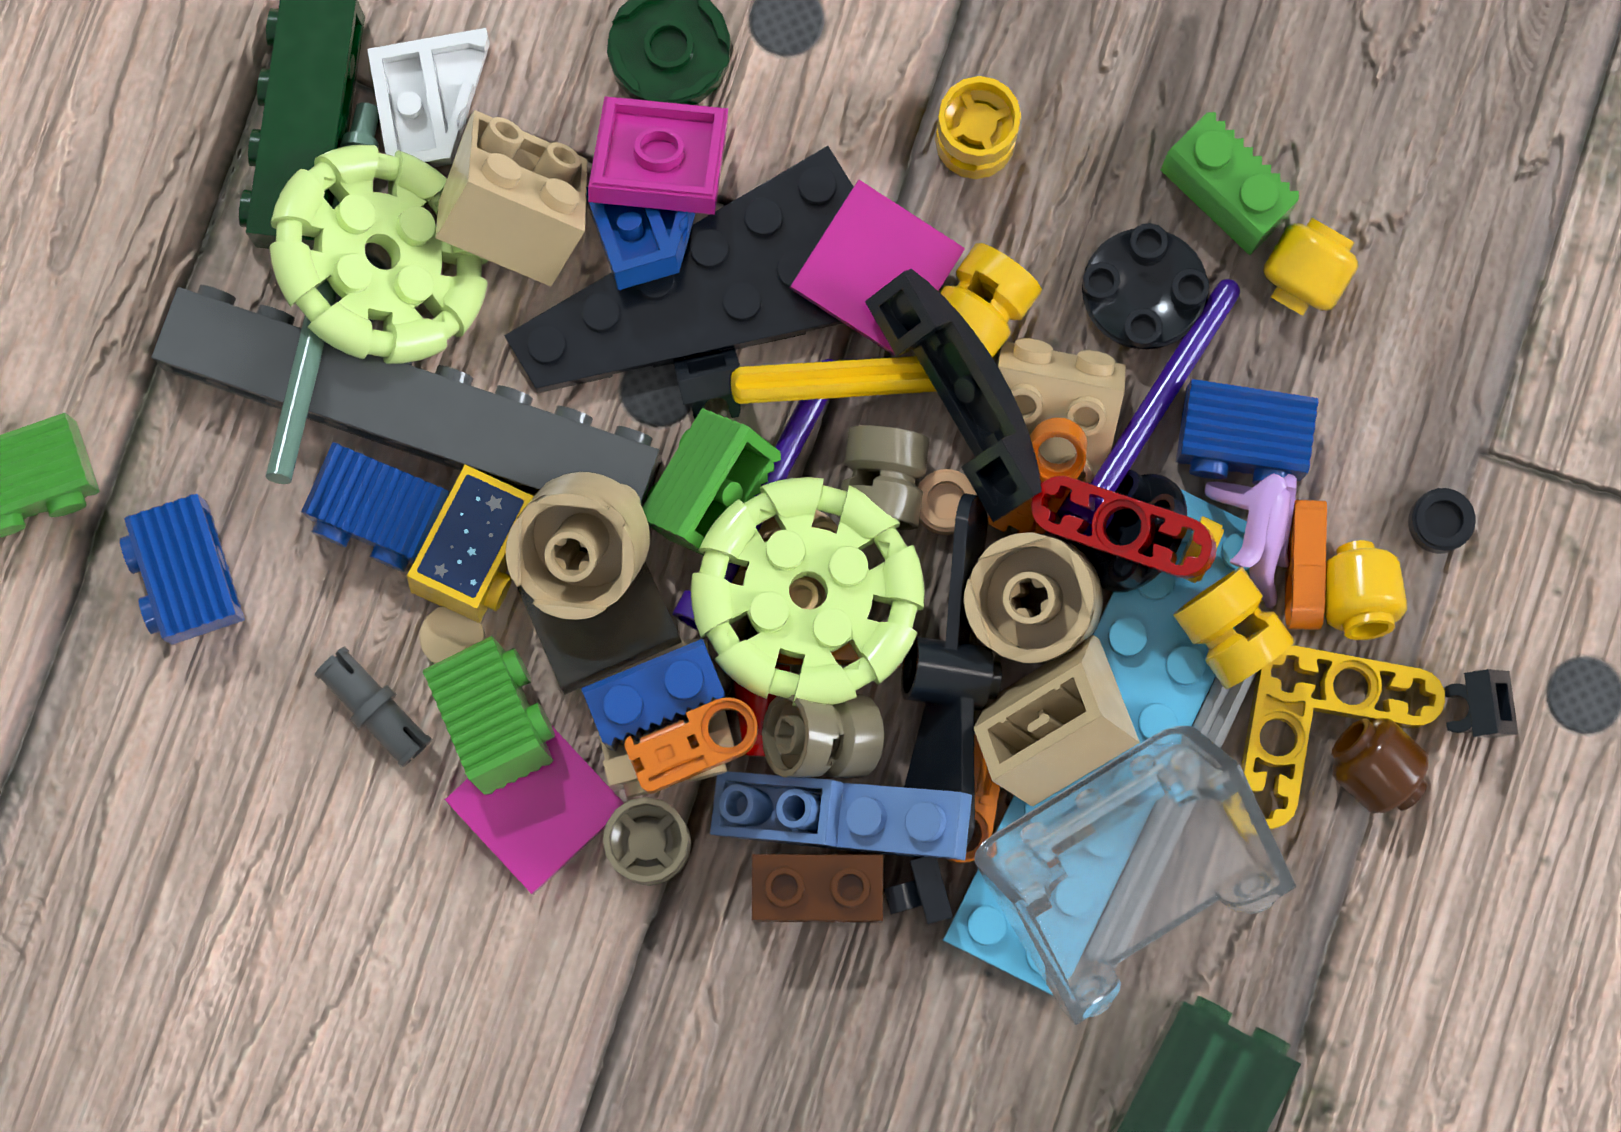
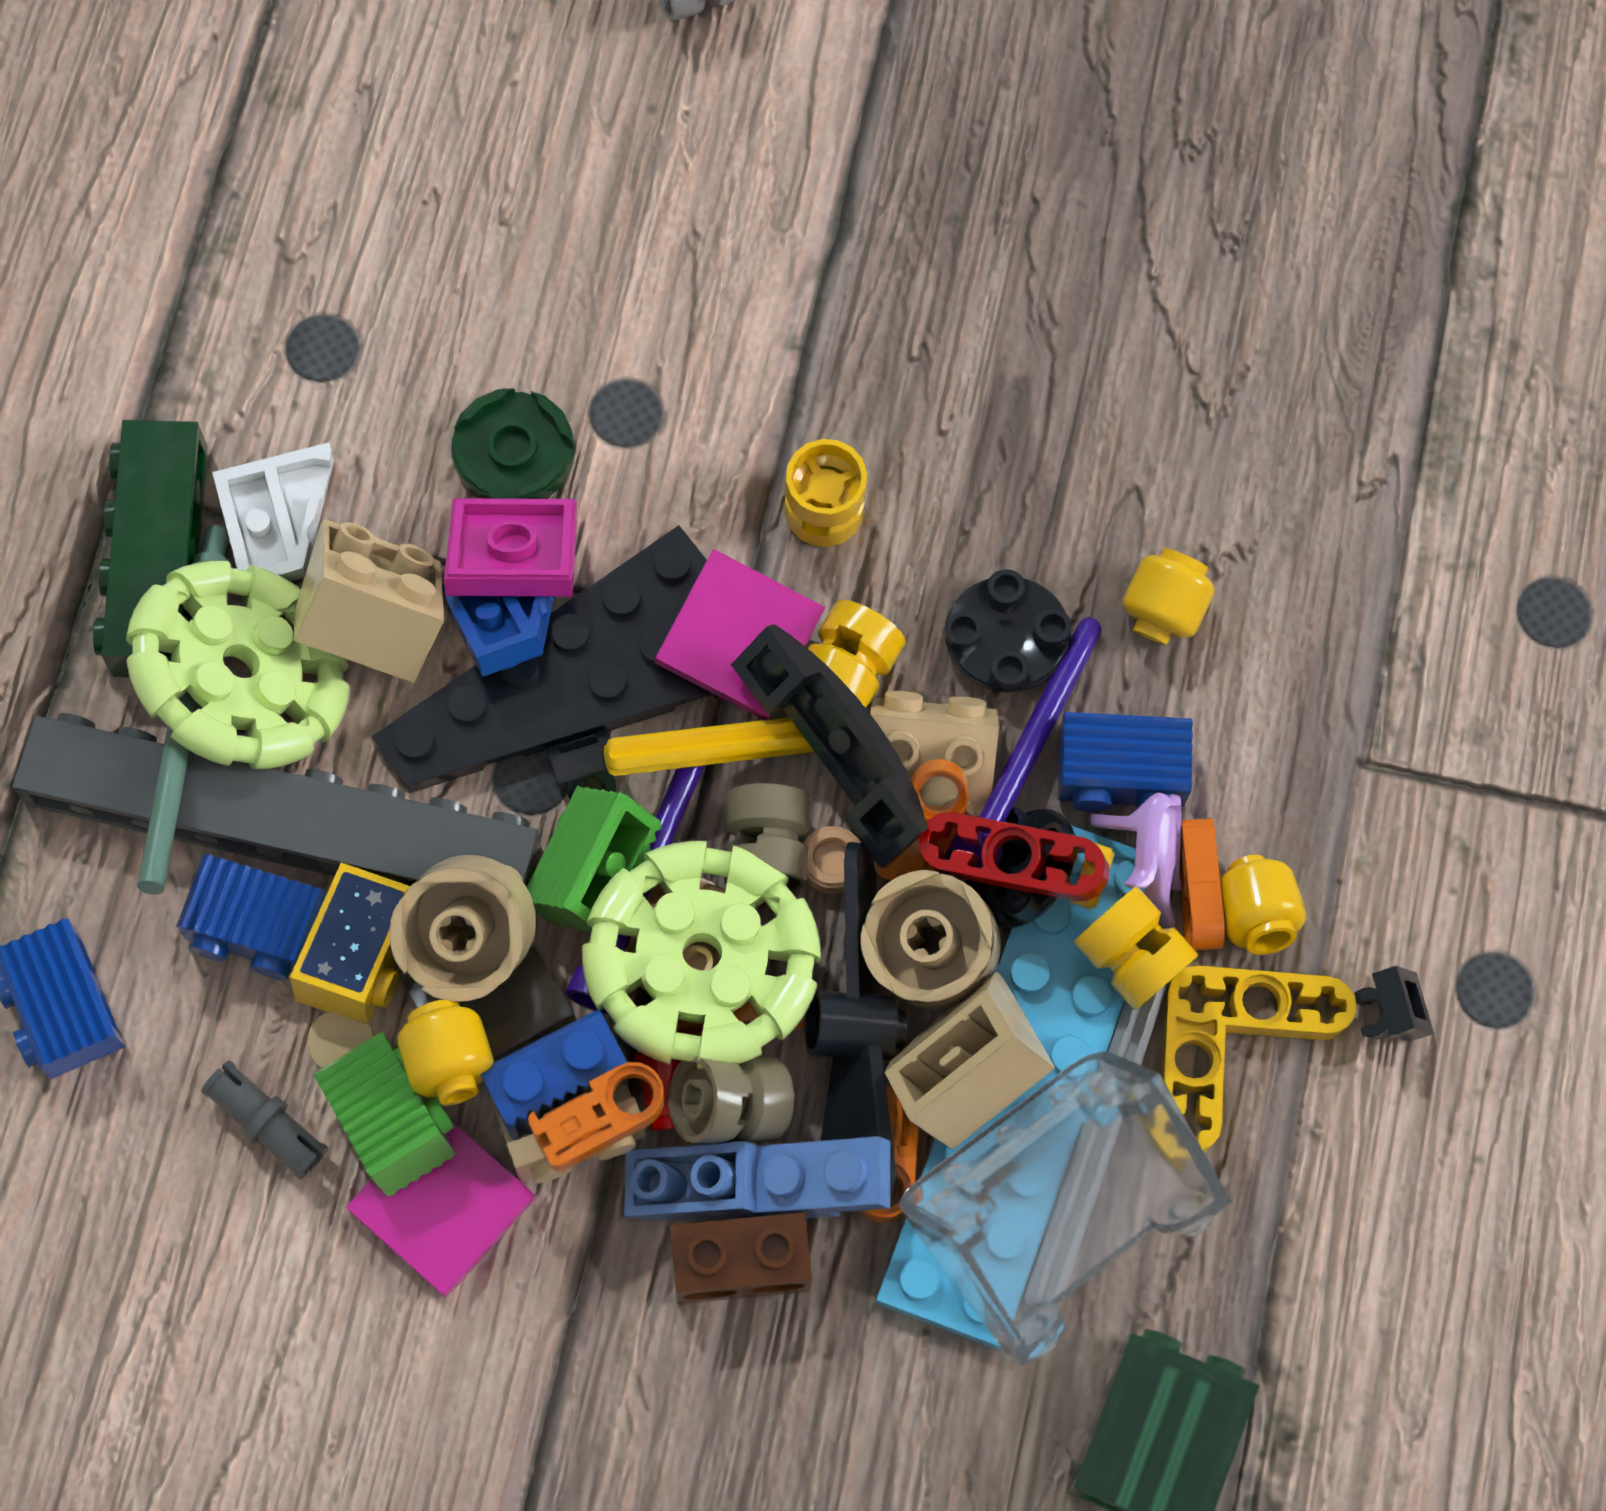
camera: 10 degrees left, 10 degrees down
dark tan wheel [603,797,692,886] -> none
black tile [884,857,953,925] -> none
bright green brick [1160,112,1299,256] -> none
reddish brown head [1331,718,1429,813] -> none
black tile [1408,488,1476,554] -> none
none -> yellow head [398,999,494,1105]

